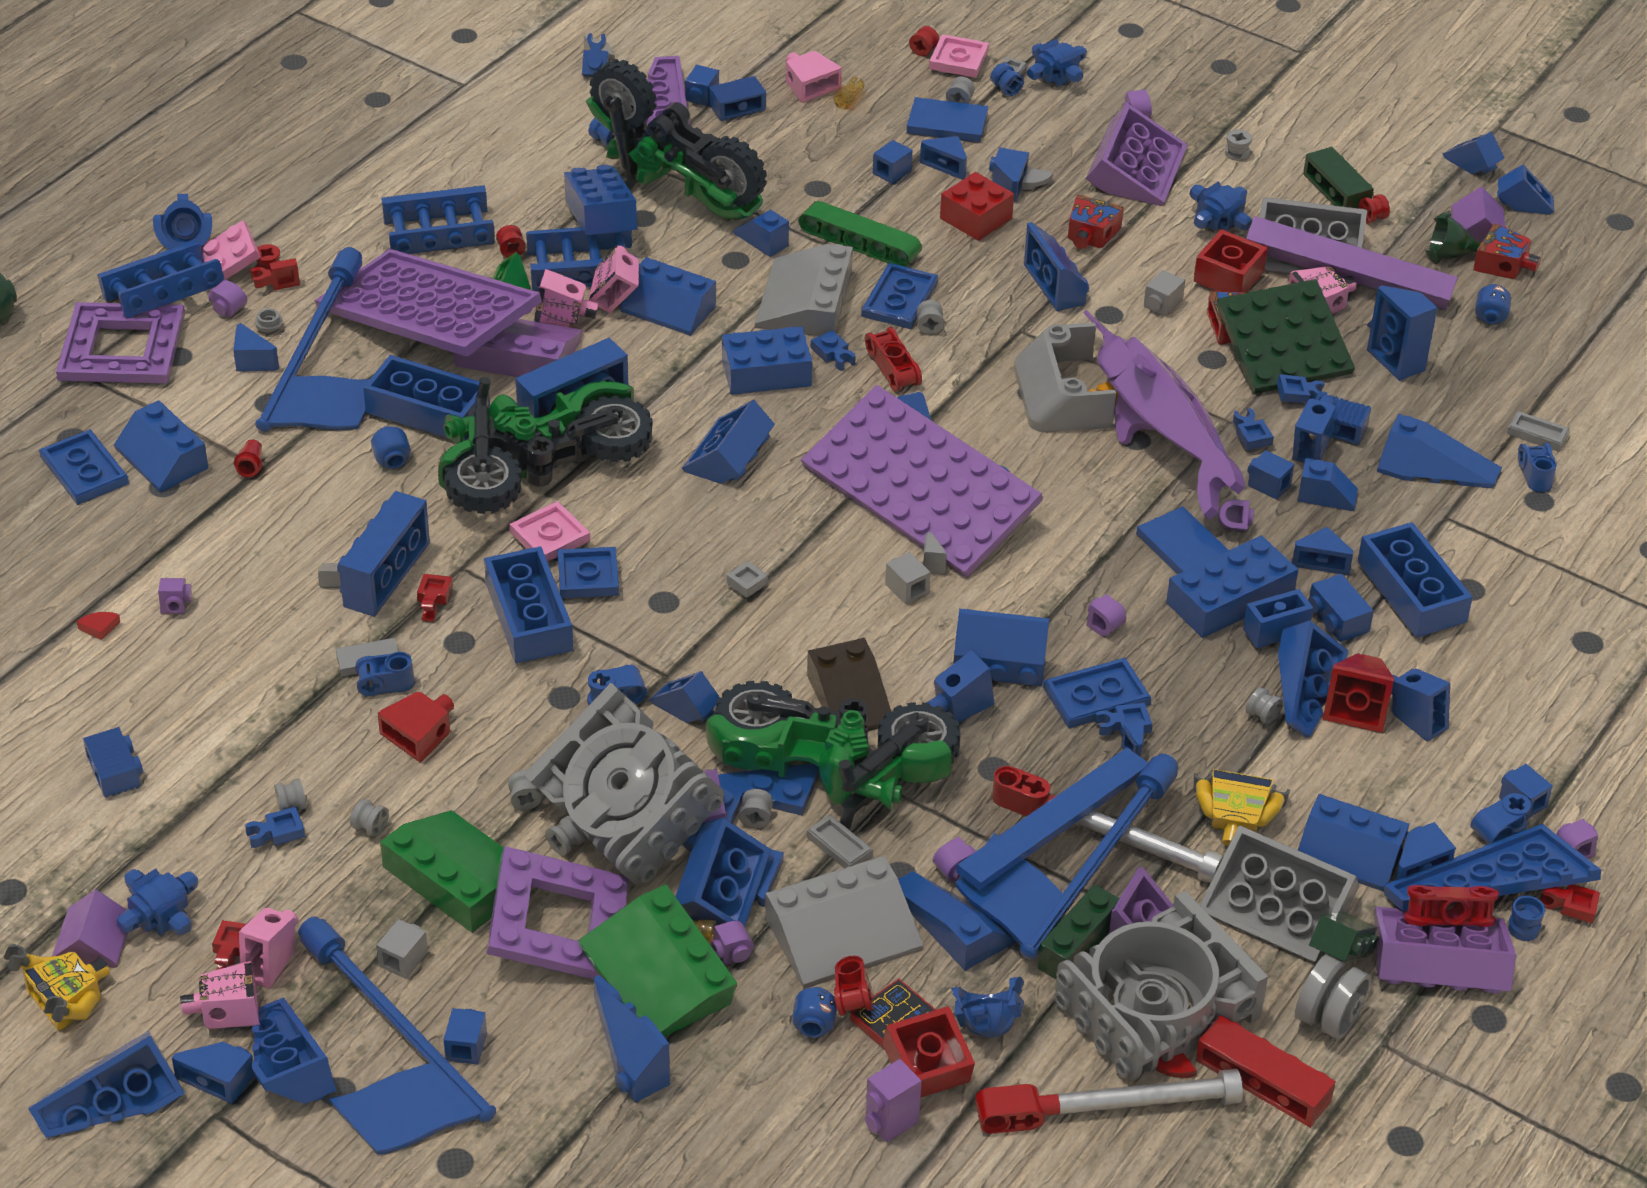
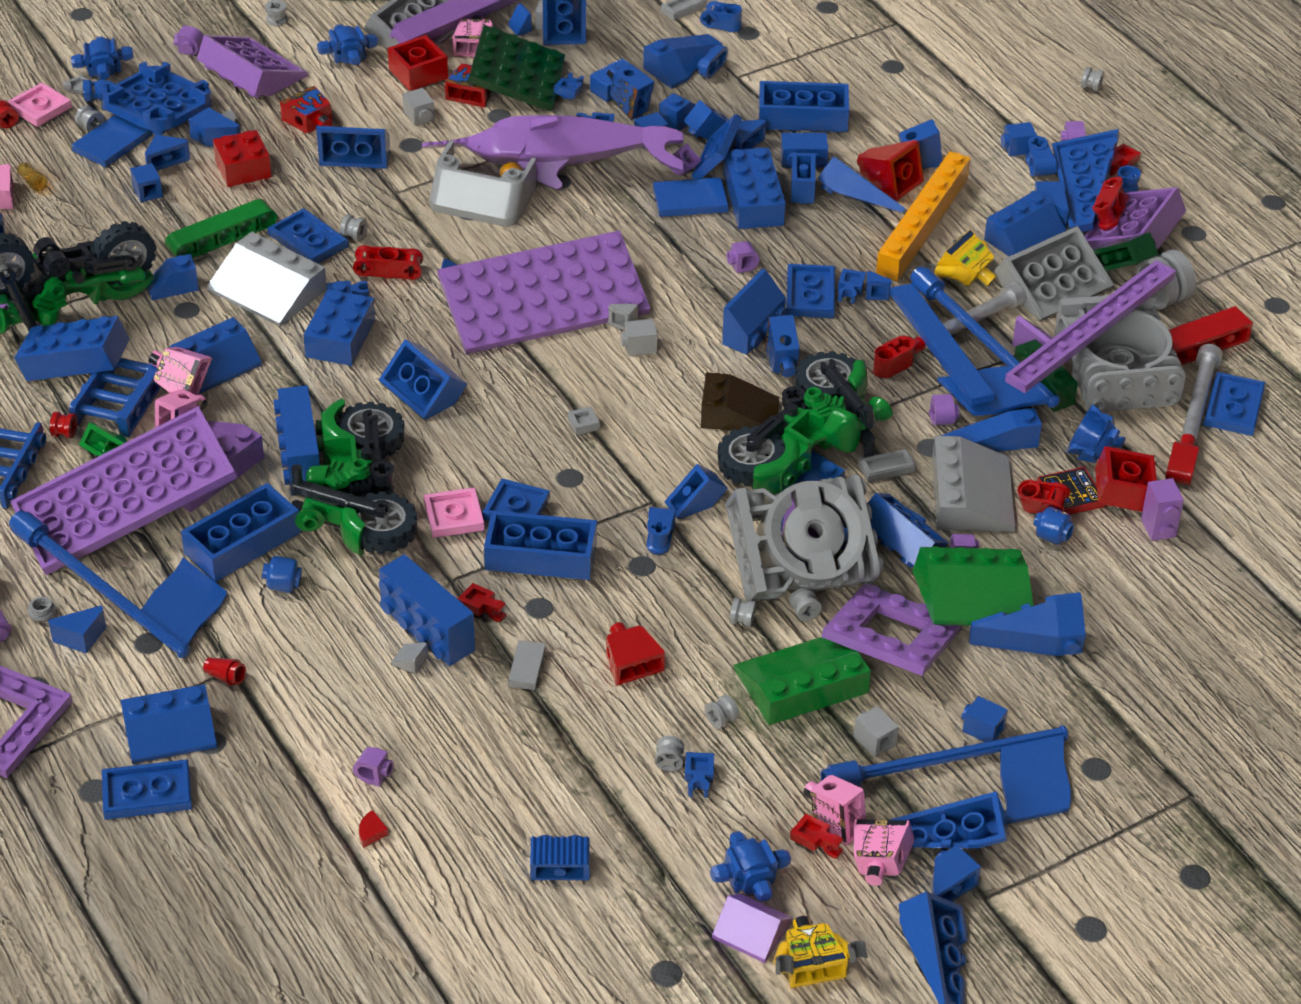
camera: 65 degrees left, 0 degrees up
blue piece [355,652,415,696] -> none
light grey wheel [1246,687,1283,725] -> none
none -> blue plate [102,62,211,135]
none -> blue slope [684,100,729,140]
none -> blue tile [692,114,743,179]
none -> blue plate [697,44,728,79]
none -> light orange brick [876,151,971,282]
none -> medium lavender plate [1005,260,1176,393]
none -> blue tile [1203,372,1265,436]

